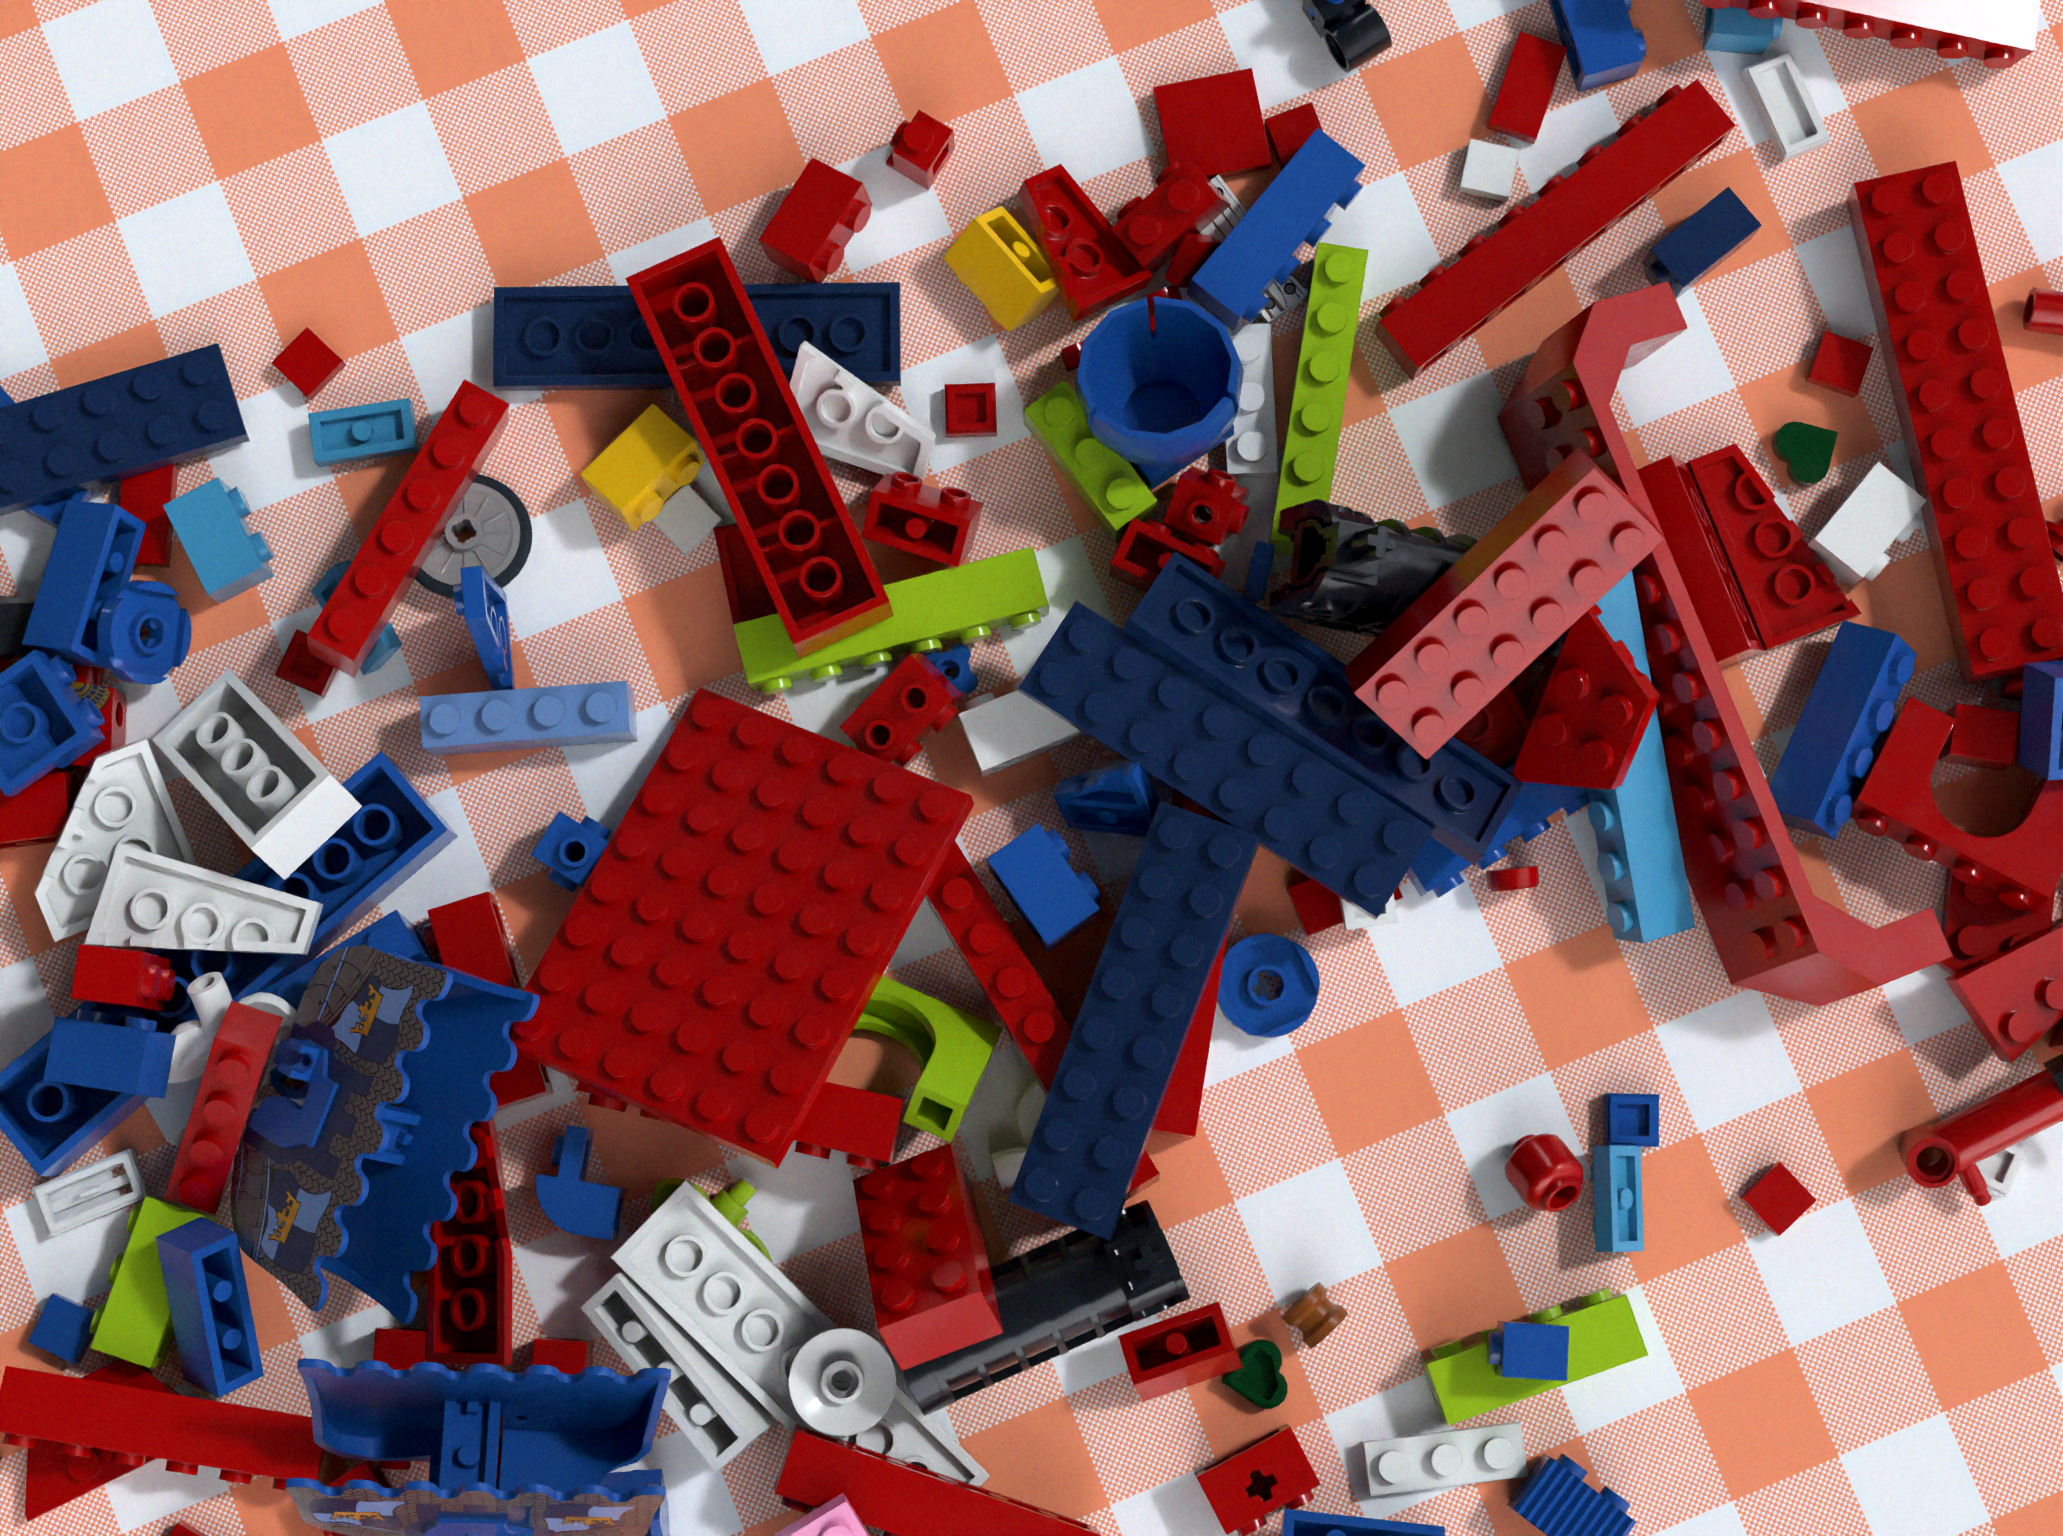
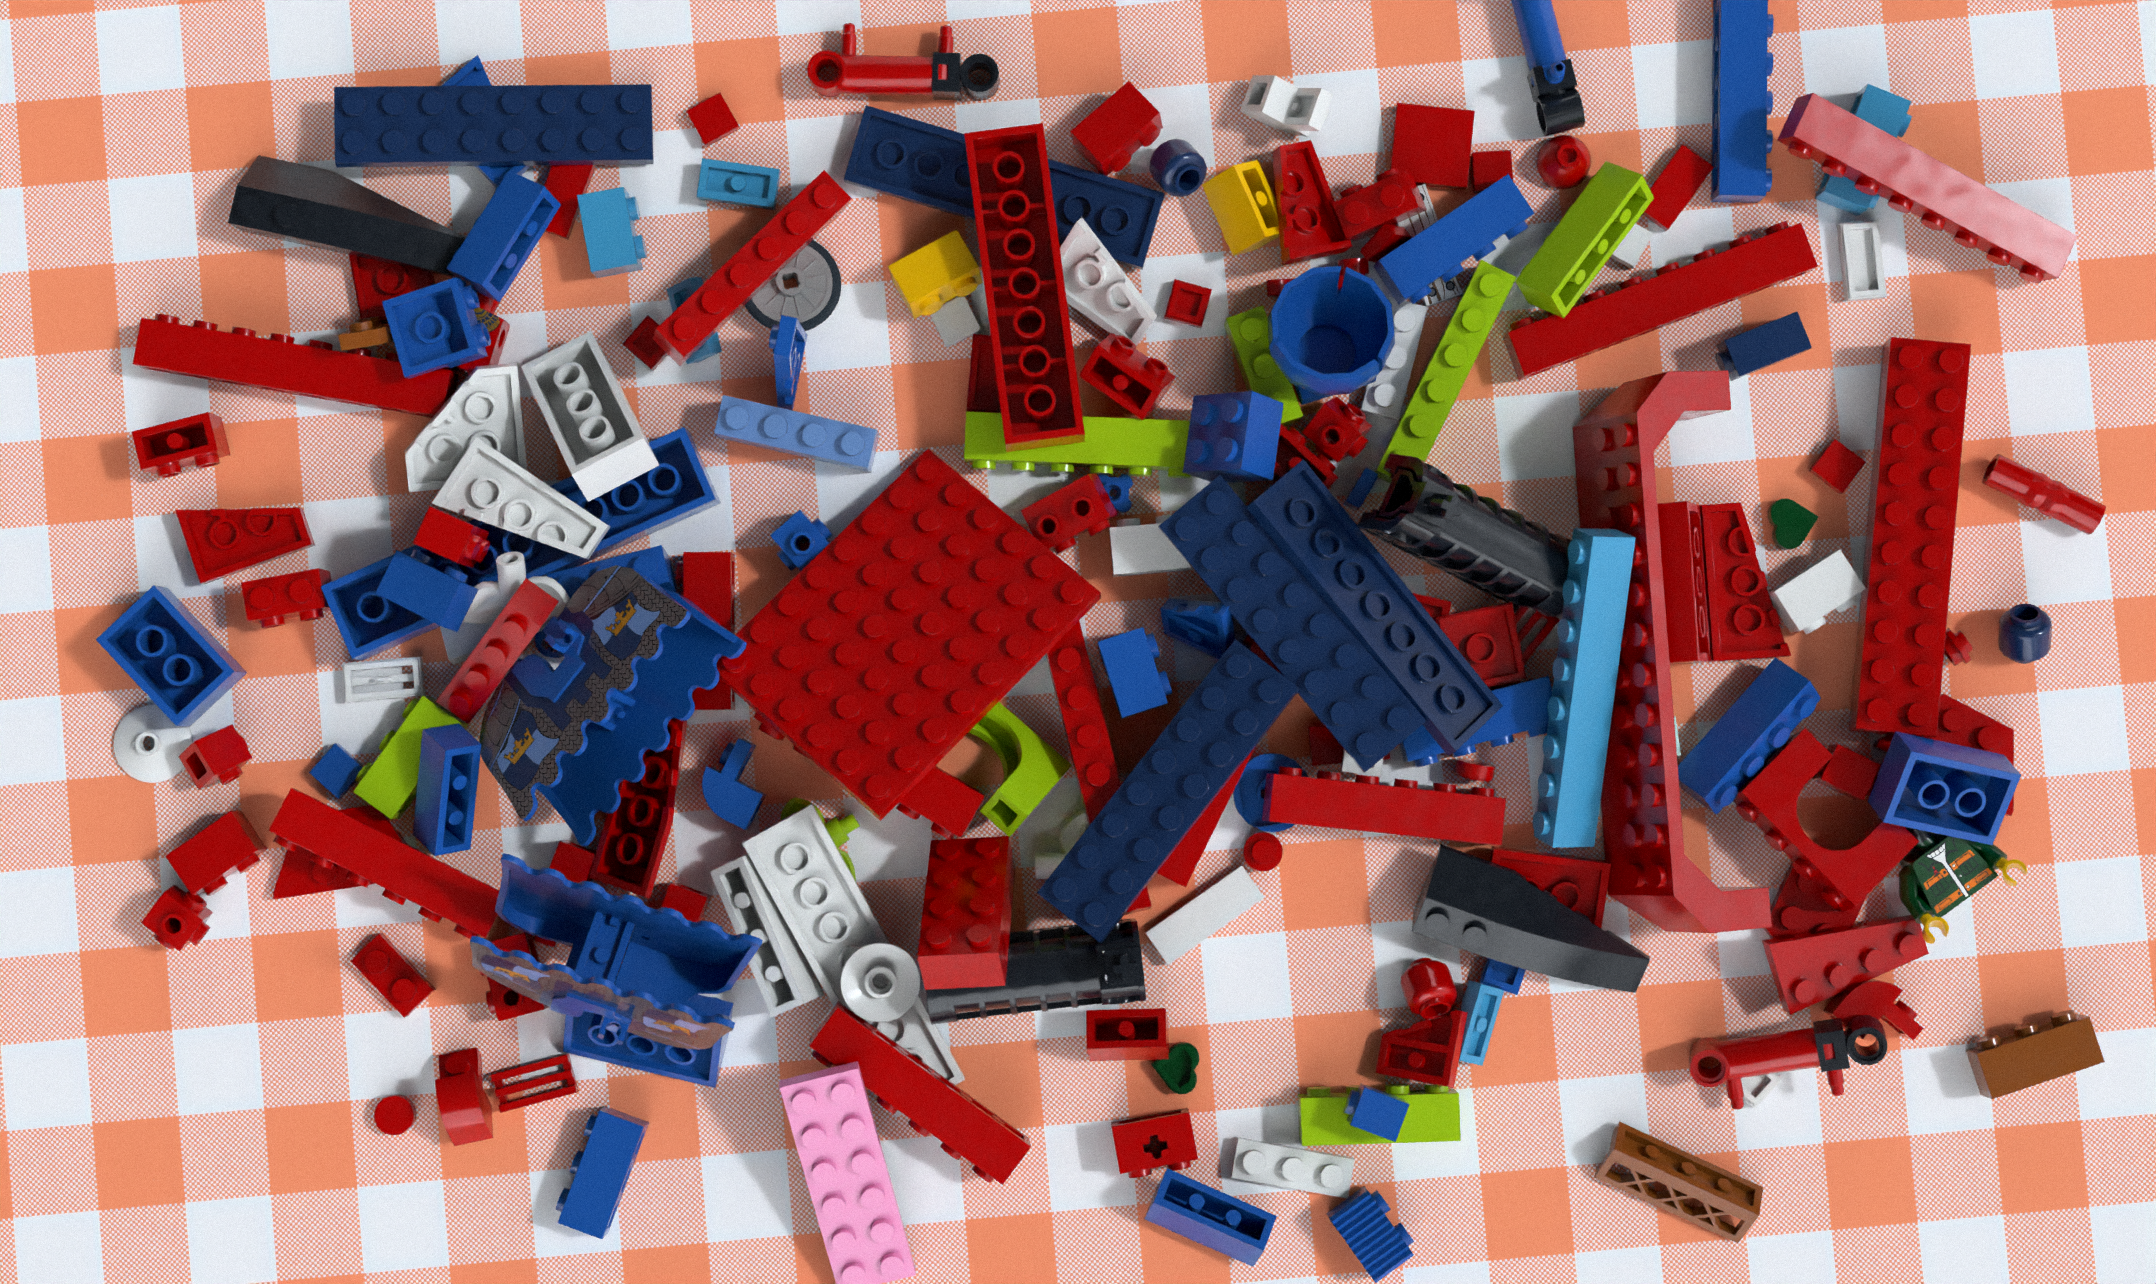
camera: 15 degrees right, 5 degrees up
blue plate [95,580,191,685] -> none
red brick [886,110,955,190] -> none
dark orange wheel [1281,1282,1348,1349] -> none
brick [1343,447,1665,760] -> none
red wing [1511,604,1660,790] -> none
red tile [1739,1162,1817,1236] -> none
none -> red piece [807,23,1000,101]
none -> white tile [1145,865,1265,965]
none -> dark blue head [1149,139,1207,197]
none -> blue brick [1183,391,1284,483]
none -> white brick [1240,75,1333,137]
none -> red plate [1243,832,1283,871]
none -> red brick [1262,766,1506,845]
none -> red wing [1375,1010,1468,1088]
none -> black wedge [1412,844,1650,993]
none -> red wing [1490,846,1611,929]
none -> lime brick [1515,161,1654,318]
none -> red brick [1536,135,1591,189]
none -> dark orange fence [1594,1122,1763,1243]

